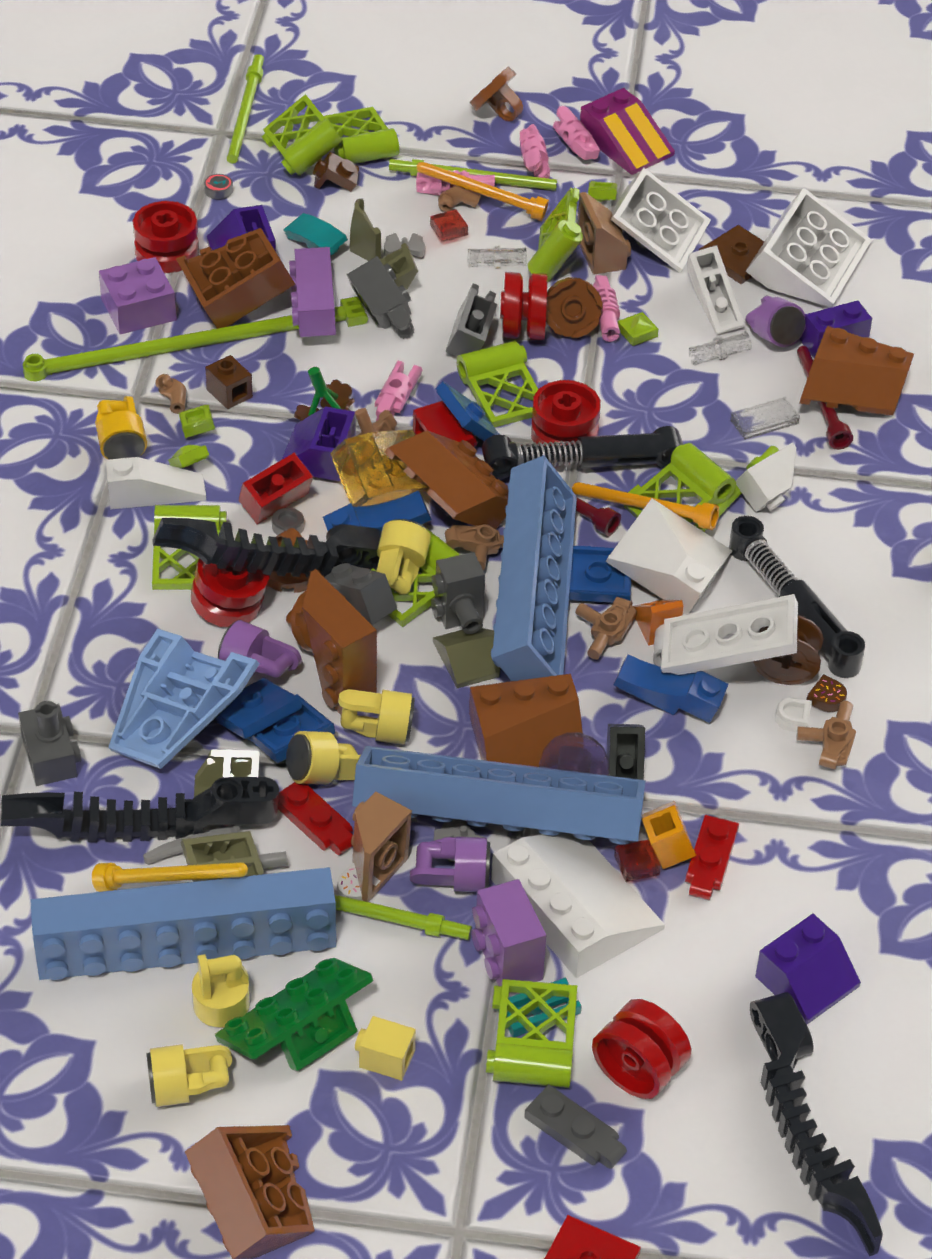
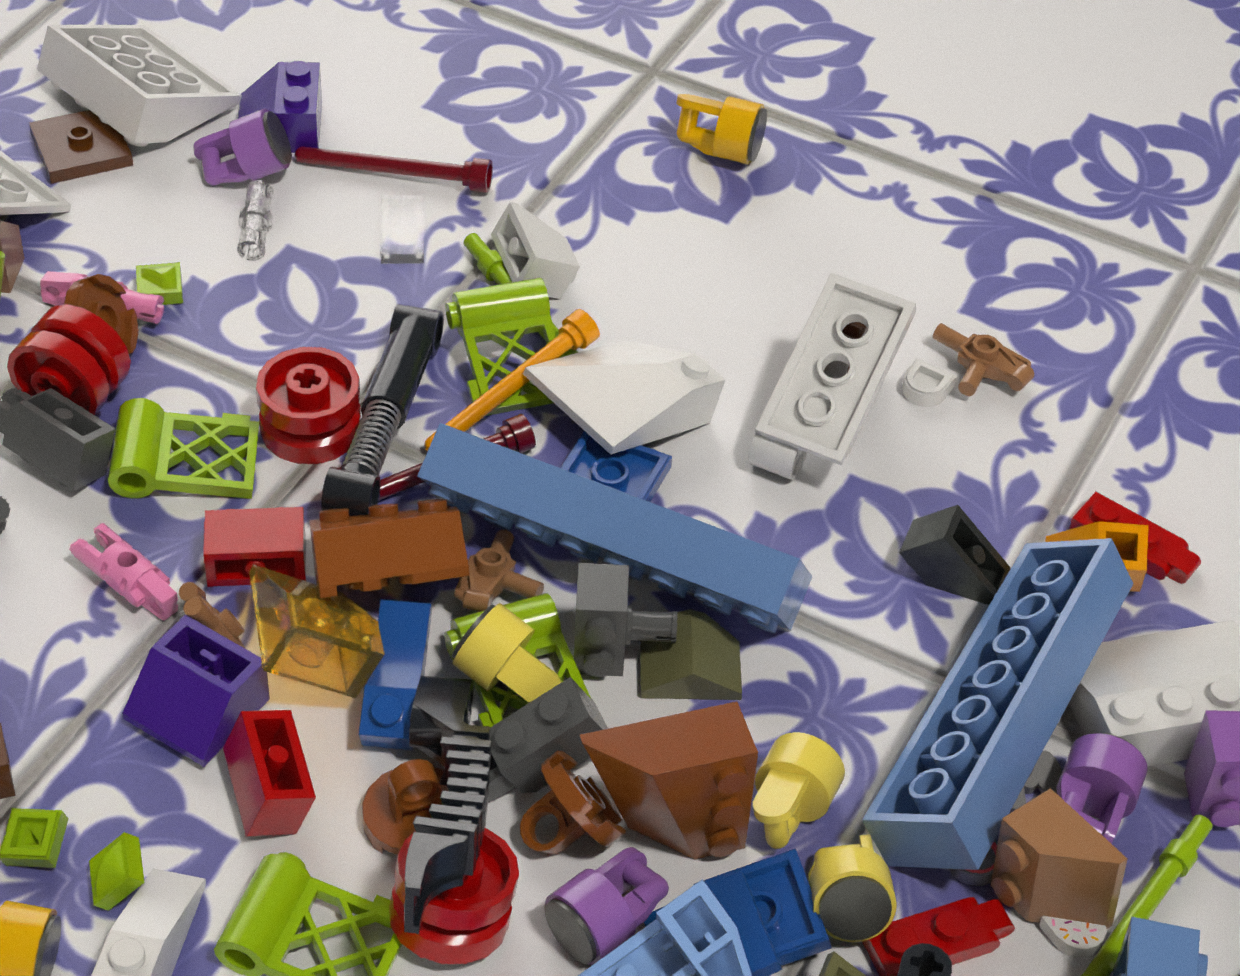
camera: 70 degrees left, 0 degrees up
flat silver tile [272,508,304,535] -> none
plant [294,367,355,421] -> none
blue plate [435,381,500,441] -> none
dark orange wedge [469,674,584,767] -> none
clear purple tile [539,732,609,776] -> none
medium nougat piece [575,597,637,660] -> none
blue slope [613,654,729,723] -> none
clear red plate [614,839,661,882] -> none
orange slope [633,600,684,646] -> none
white slope [687,245,745,335] -> none
black piece [729,516,865,678] -> none
dark orange wedge [799,326,914,416] -> none
reddish brown tile [806,674,847,712] -> none

